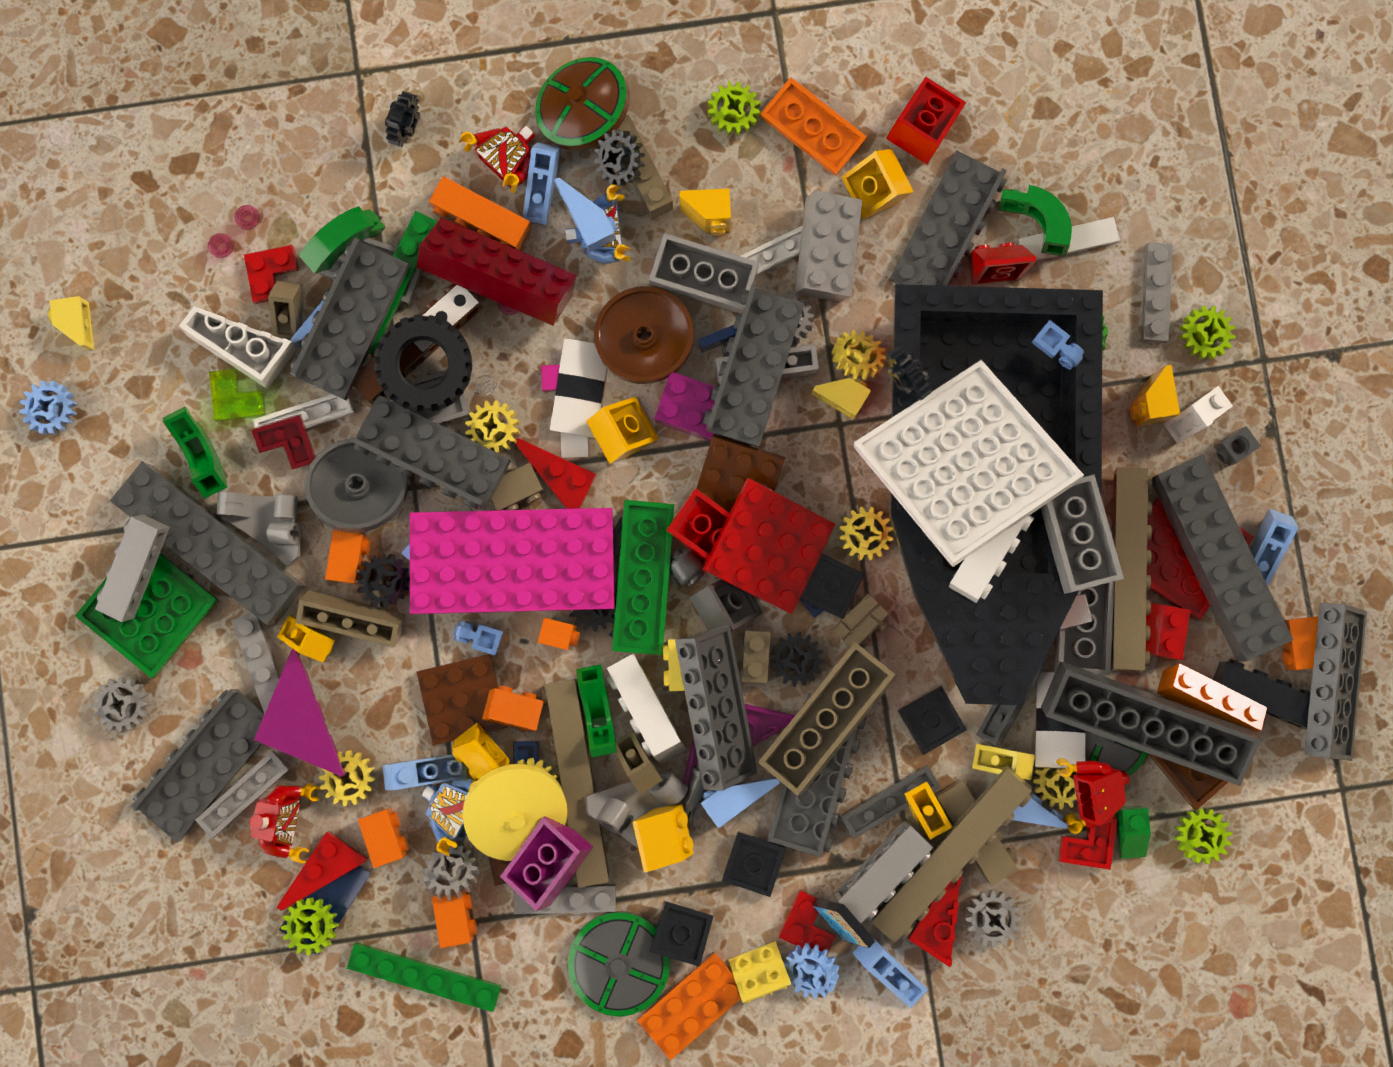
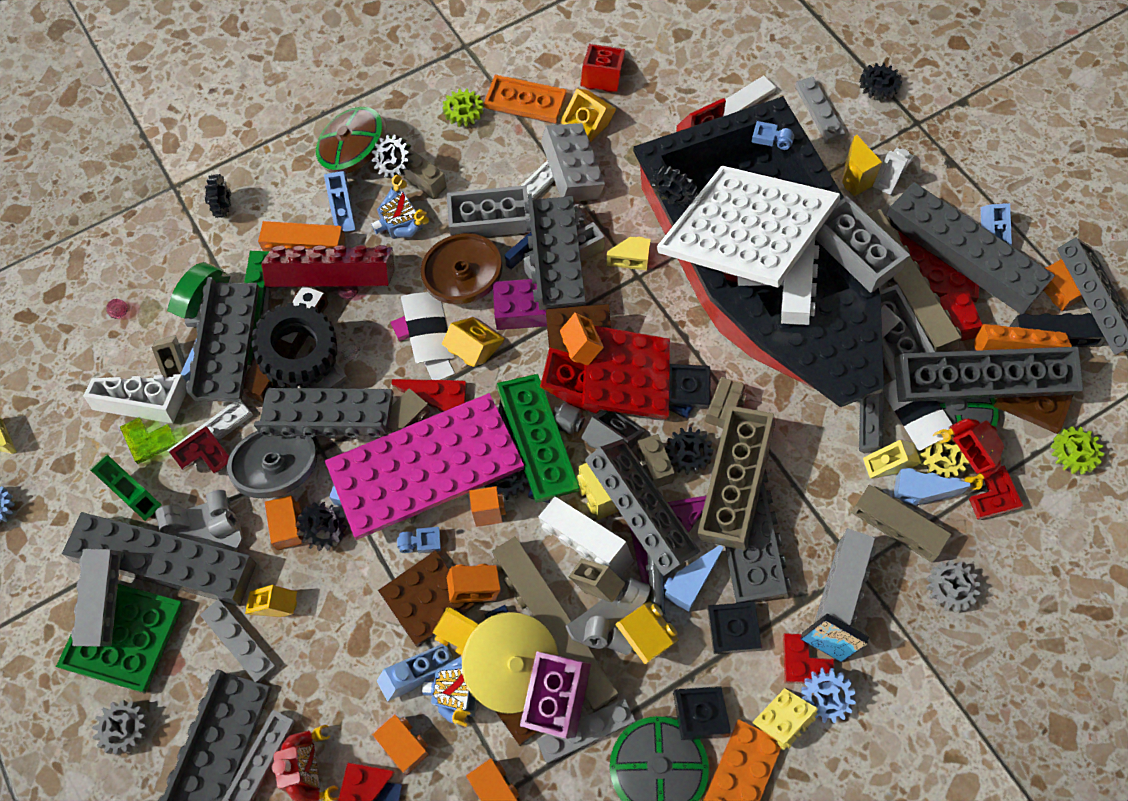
camera: 20 degrees left, 20 degrees down
clear pink plate [208,233,234,258] -> none
red plate [244,245,299,304] -> none
magenta tile [254,648,346,777] -> none
dark tan brick [295,590,406,647] -> none
light yellow gear [319,750,376,806] -> none
light grey gear [422,845,480,901] -> none
torso [458,126,535,193] -> none
light yellow gear [465,400,520,454] -> none
light blue slope [554,178,618,252] -> none
green arch [576,664,617,758] -> none
yellow slope [679,188,731,236] -> none
light yellow gear [831,330,886,380] -> none
light yellow gear [839,507,893,561] -> none
dark grey plate [840,765,941,839] -> none
light blue slope [852,938,928,1008] -> none
dark tan brick [871,766,1032,943] -> none
dark grey bracket [889,150,1007,286] -> none
black tile [897,686,967,755] -> none
yellow slope [904,781,952,840] -> none
red wing [907,876,962,967] -> none
green arch [998,185,1072,257] -> none
green slope [1115,805,1151,859] -> none
lime gear [1179,305,1236,360] -> none
dark grey brick [1214,426,1261,466] -> none
none -> orange brick [560,313,604,365]
none -> black gear [859,63,902,101]

